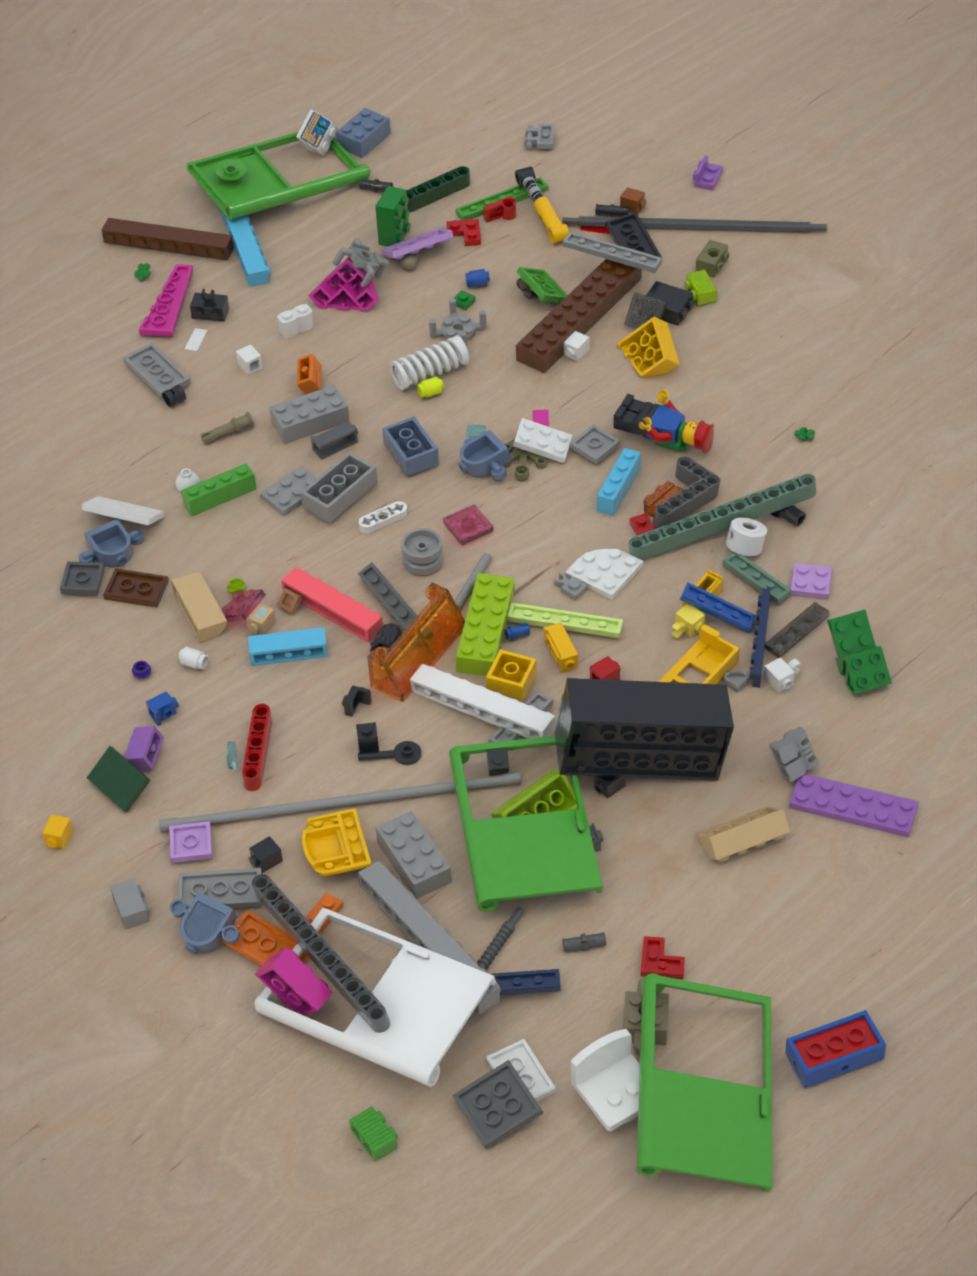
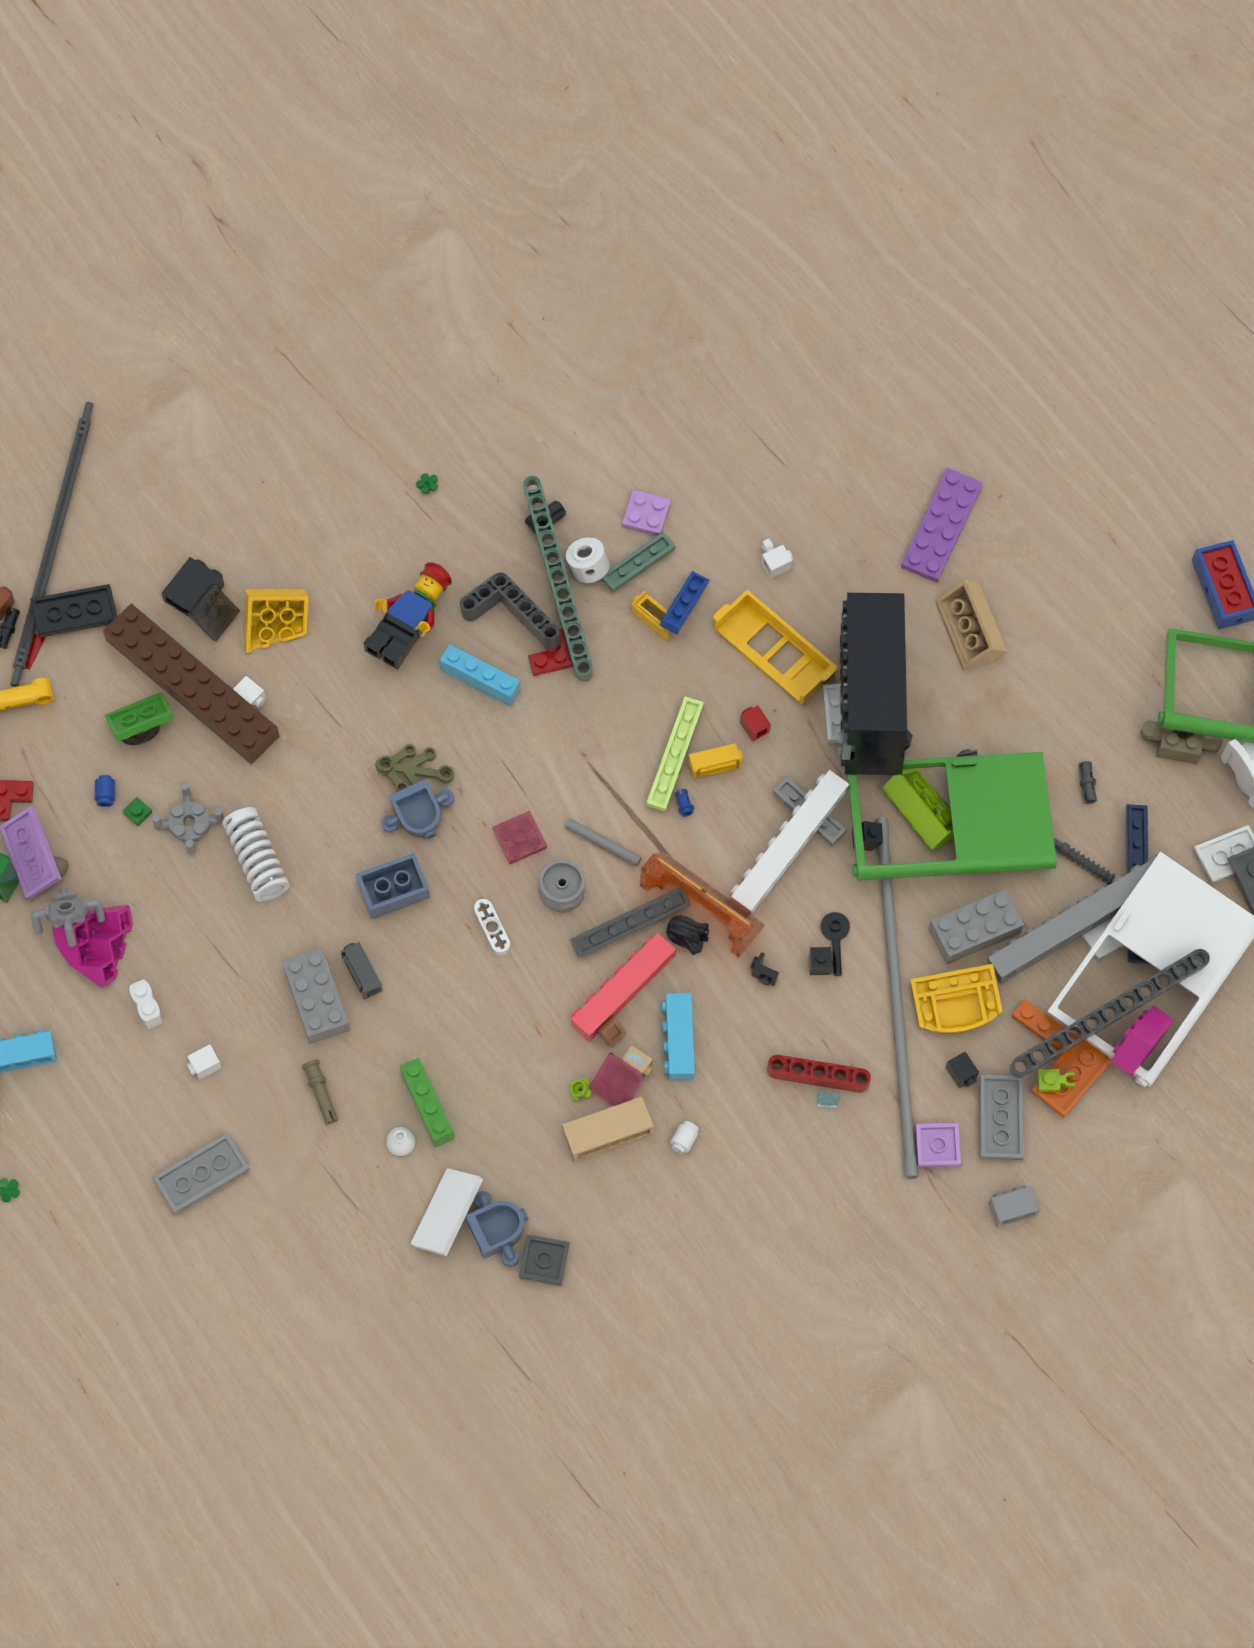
camera: 90 degrees left, 20 degrees up
yellow brick [42,814,73,849] -> none
dark green tile [86,746,151,812] -> none
reddish brown tile [103,568,169,608] -> none
medium lavender brick [124,726,164,770] -> none
dark purple plate [132,661,151,679] -> none
dark pink wing [139,264,193,337] -> none
blue brick [146,691,179,726] -> none
black wheel [162,384,186,407] -> none
sand blue piece [170,892,240,954] -> none
white sticker [185,328,208,351] -> none
black brick [190,289,229,322] -> none
light grey plate [260,466,317,516] -> none
orange brick [297,354,322,395] -> none
light grey brick [301,452,378,524] -> none
neon yellow brick [417,376,444,398] -> none
lime brick [456,573,515,676] -> none
clear light blue tile [466,425,486,439] -> none
yellow brick [486,649,537,702] -> none
white plate [513,418,572,463] -> none
dark pink sticker [533,410,549,427] -> none
light grey plate [554,573,587,601] -> none
light grey plate [563,231,662,273] -> none
white plate [565,549,643,600] -> none
light grey plate [570,424,620,465] -> none
red plate [641,936,685,980] -> none
clear orange brick [643,481,683,518] -> none
light yellow brick [671,604,705,639] -> none
lime brick [684,269,717,306] -> none
olive brick [696,240,729,278] -> none
light grey tile [723,670,749,693] -> none
dark blue plate [749,588,771,688] -> none
clear smoke plate [765,602,830,658] -> none
light grey hips [769,726,818,782] -> none
green piece [827,609,892,695] -> none
none -> lime plate [1037,1069,1075,1092]

